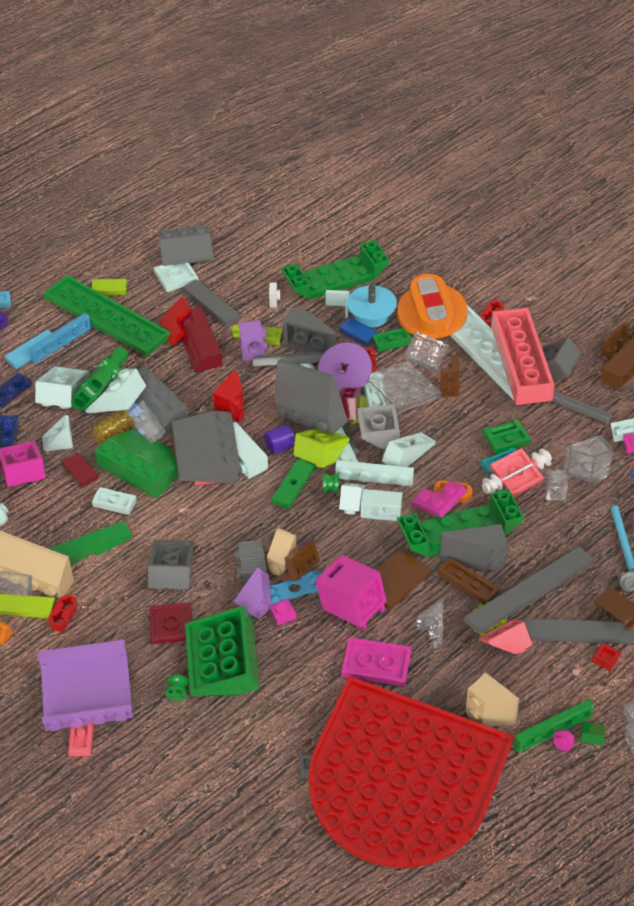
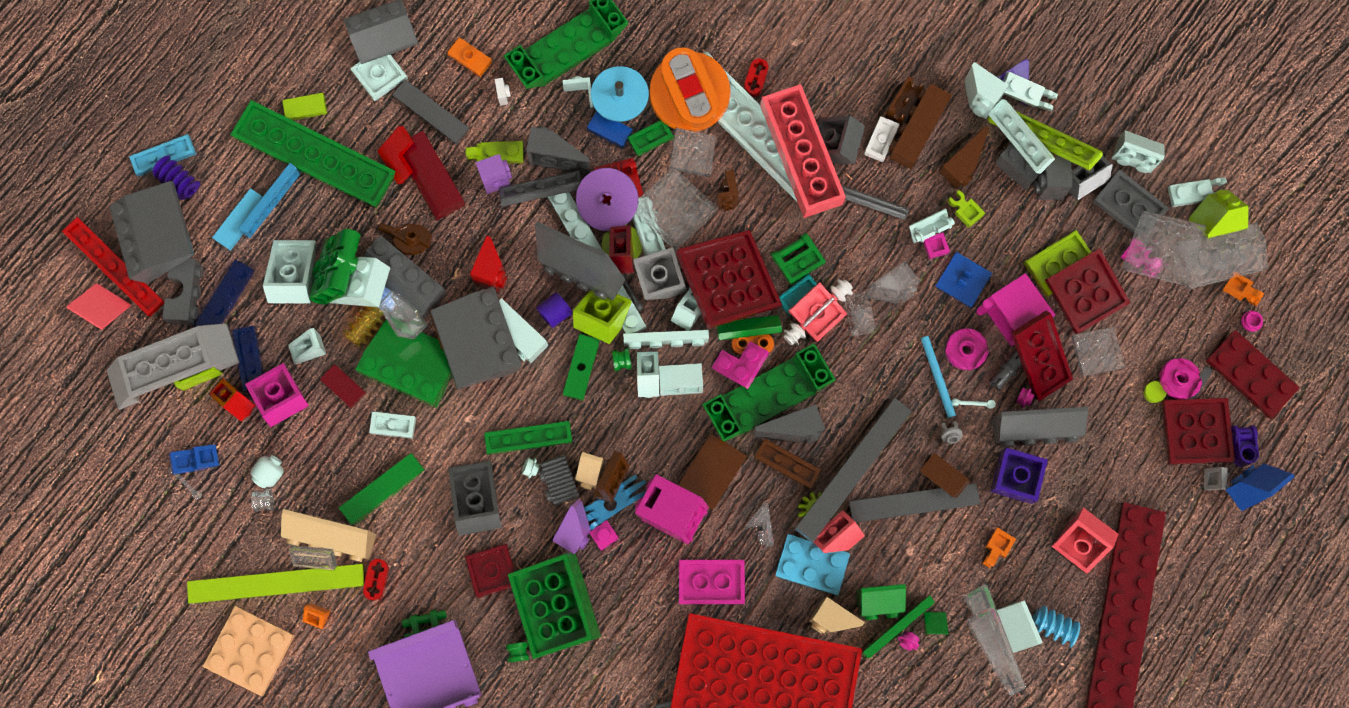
camera: 15 degrees left, 30 degrees up
red tile [592,643,622,671] -> none
none -> reddish brown piece [379,223,432,256]
none -> orange plate [447,37,492,77]
none -> green plate [484,421,573,455]
none -> light aqua plate [522,458,539,479]
none -> dark red plate [676,230,782,329]
none -> green tile [716,315,782,340]
none -> medium azure plate [775,534,850,596]
none -> slope [856,584,906,621]
none -> white plate [864,116,899,162]

